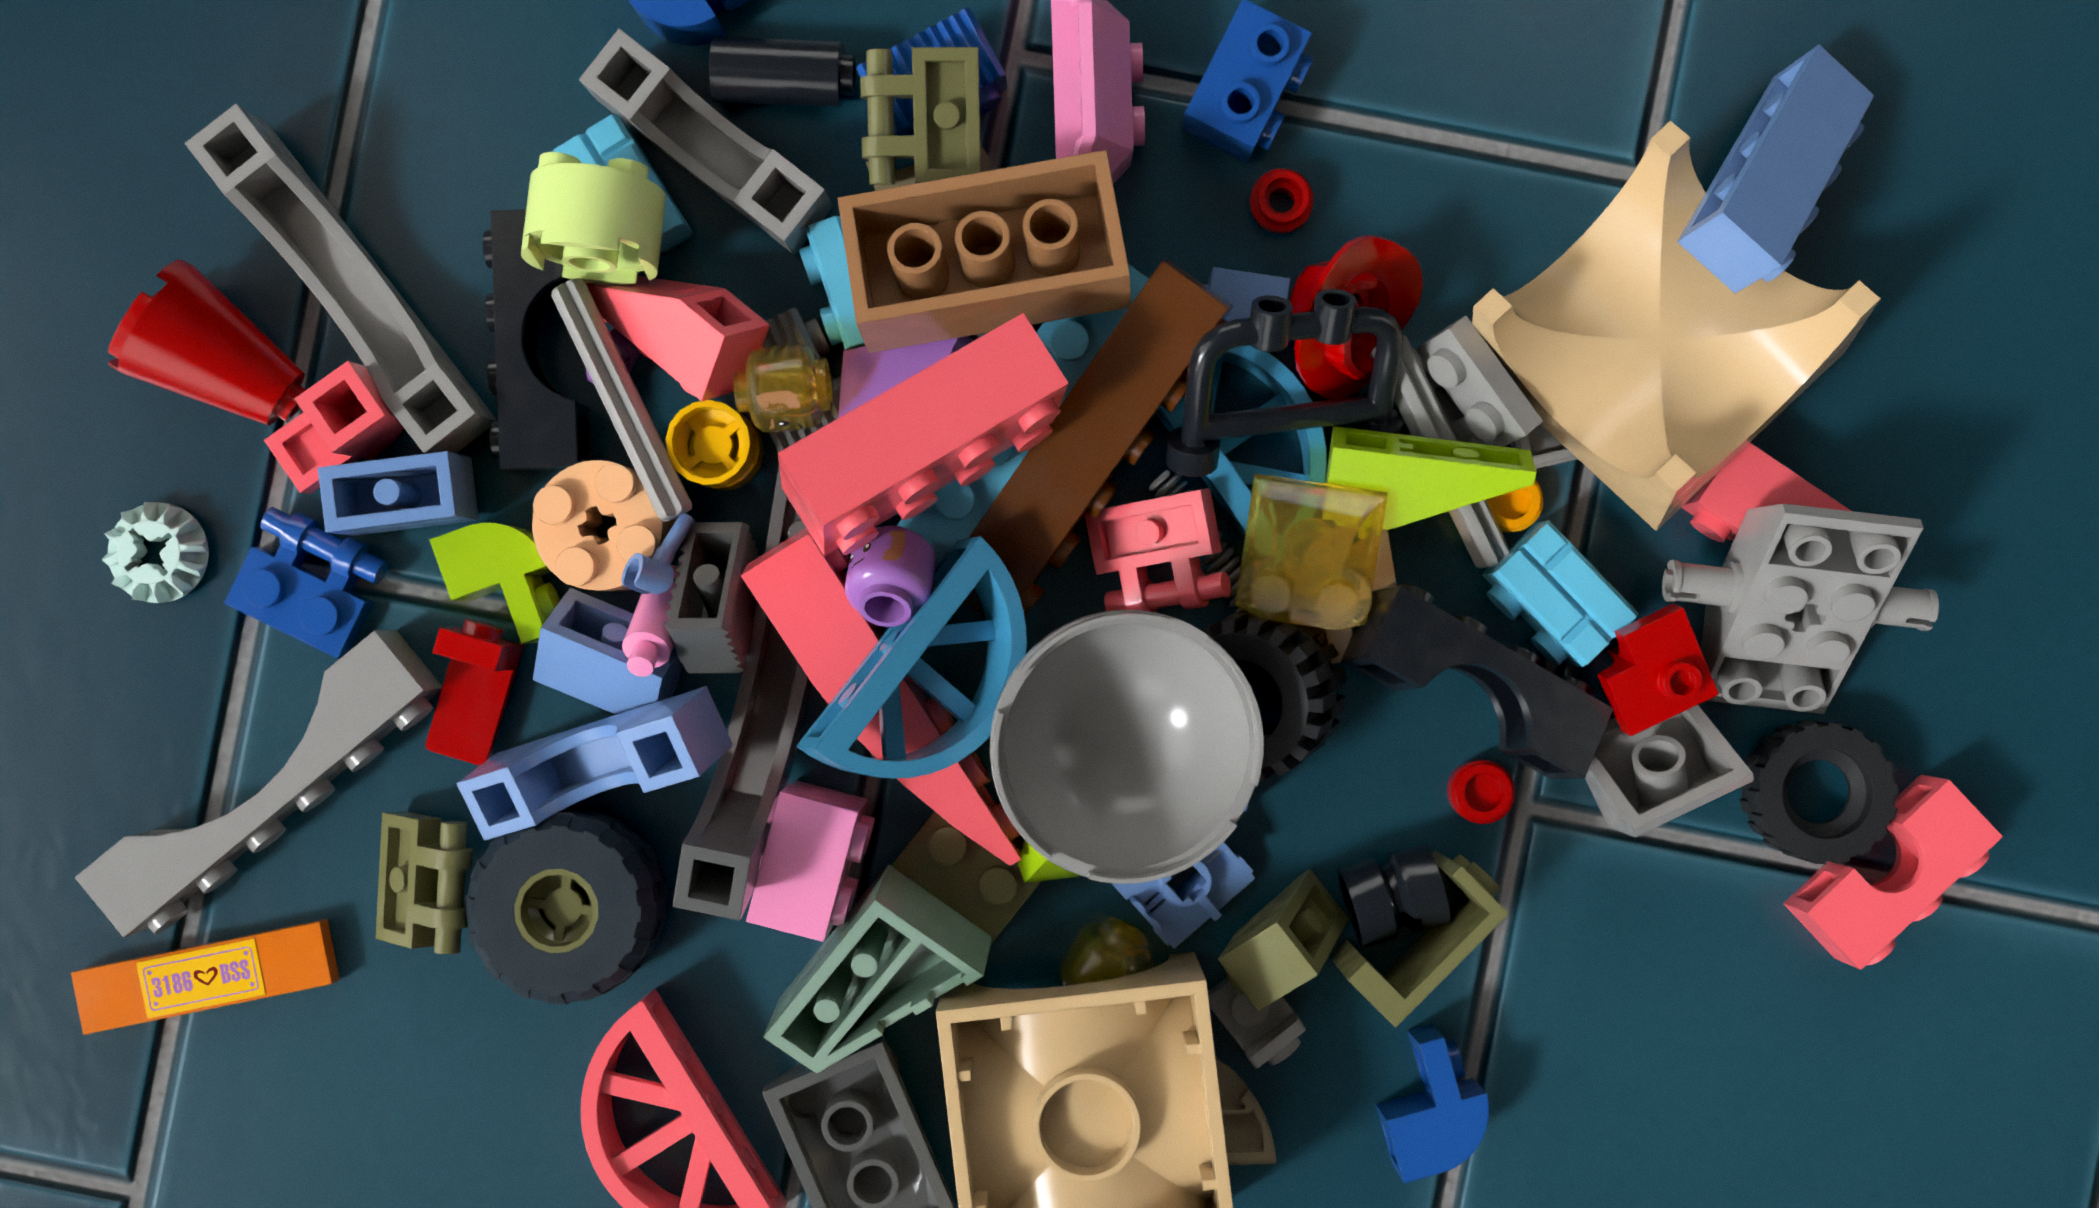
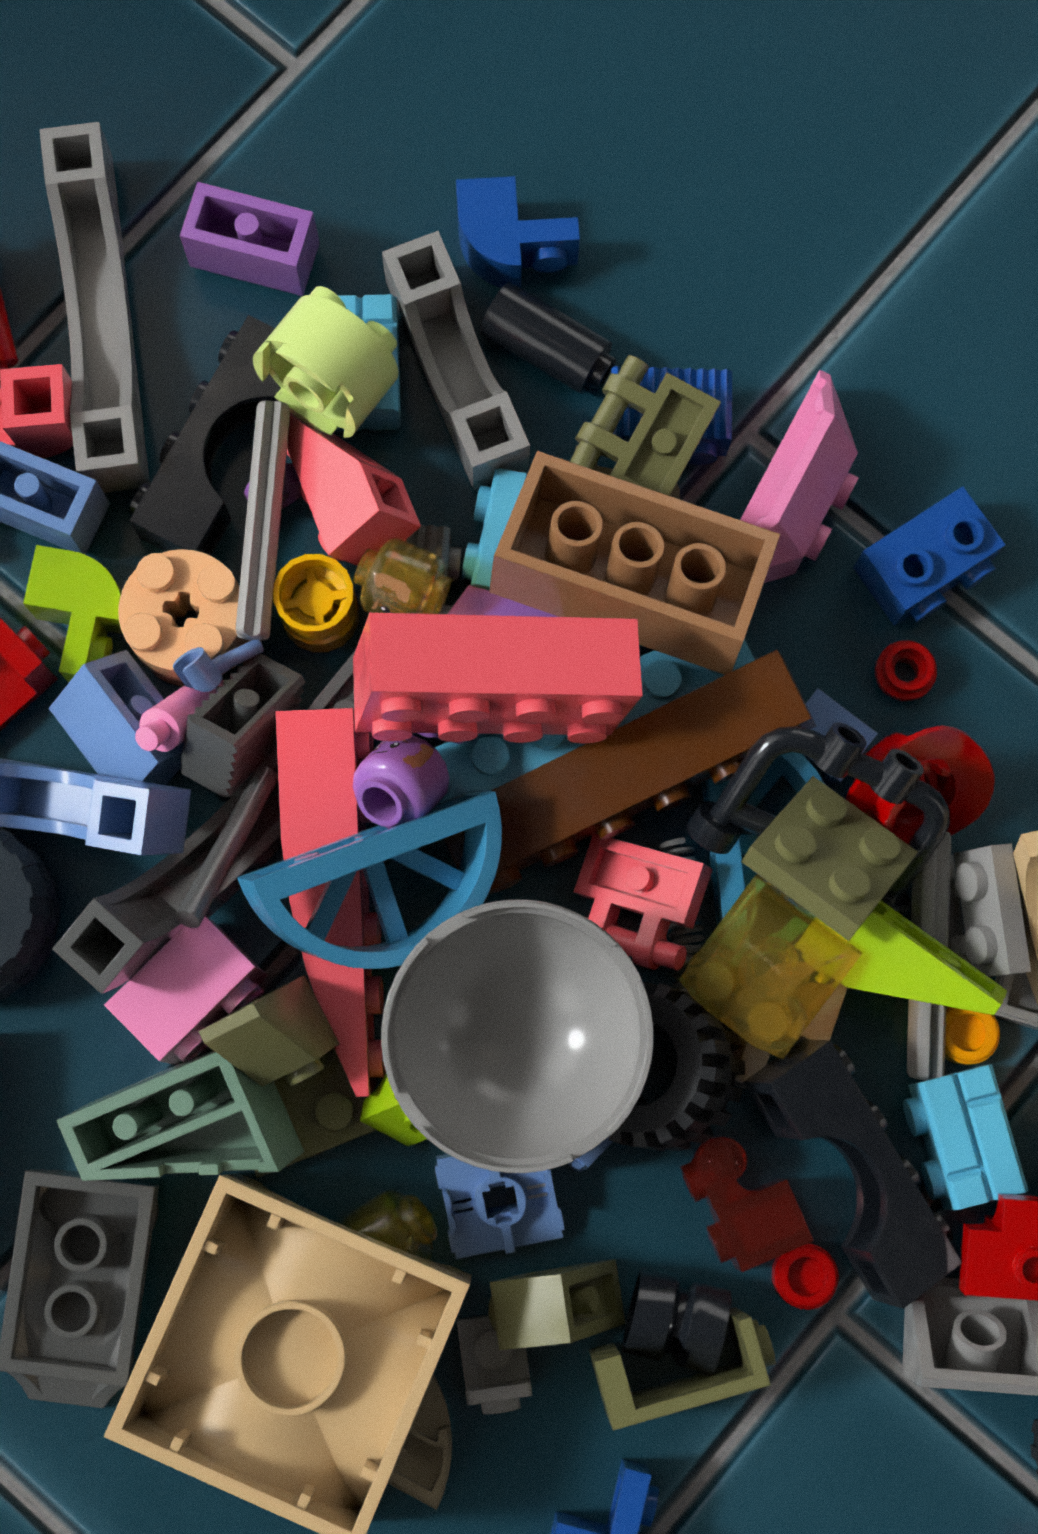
camera: 30 degrees right, 10 degrees down
none -> dark grey bar [176,766,278,928]
none -> medium lavender brick [180,182,319,296]
none -> olive slope [198,975,340,1087]
none -> clear red brick [680,1137,814,1272]
none -> olive plate [741,776,918,941]

